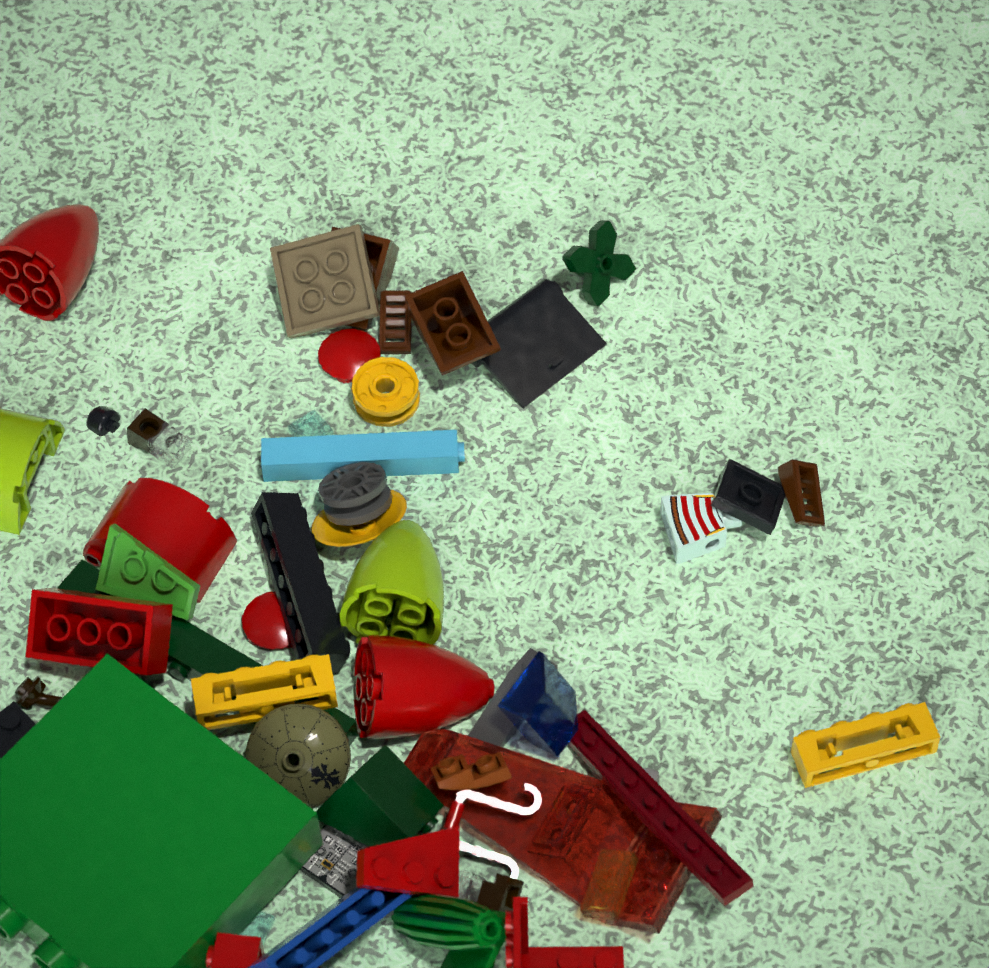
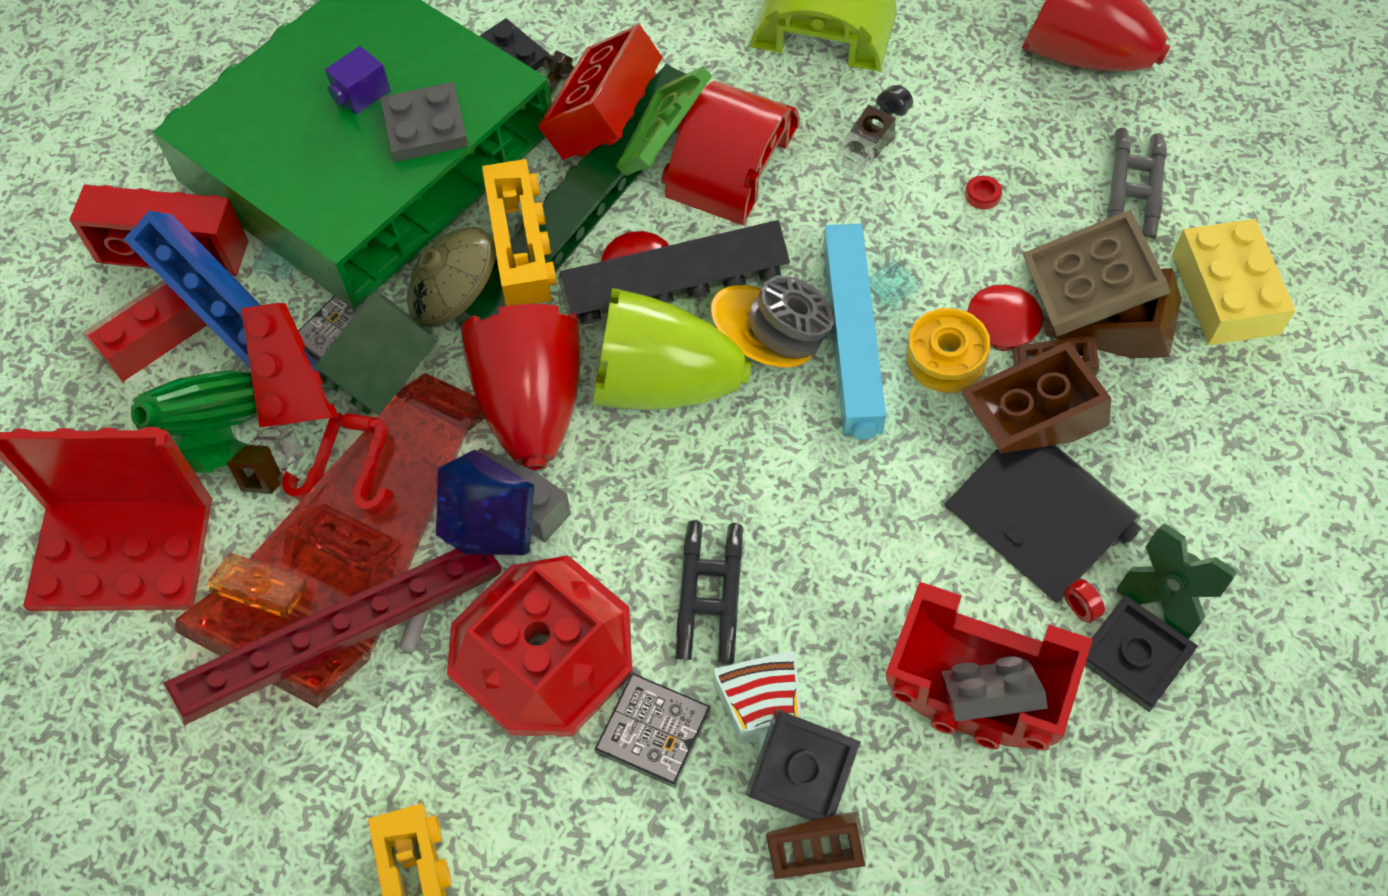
camera: 90 degrees right, 5 degrees up
dark orange slope [431,752,512,790] -> none
none -> dark purple brick [325,46,391,115]
none -> dark grey plate [380,82,469,162]
none -> red piece [447,555,633,737]
none -> tile [594,673,711,788]
none -> black piece [675,520,744,663]
none -> red cylinder [886,581,1093,751]
none -> dark grey plate [941,656,1048,721]
none -> red tile [965,175,1002,210]
none -> red tile [1064,579,1105,623]
none -> black tile [1085,595,1198,712]
none -> dark grey piece [1107,128,1167,238]
none -> light yellow brick [1172,219,1296,345]

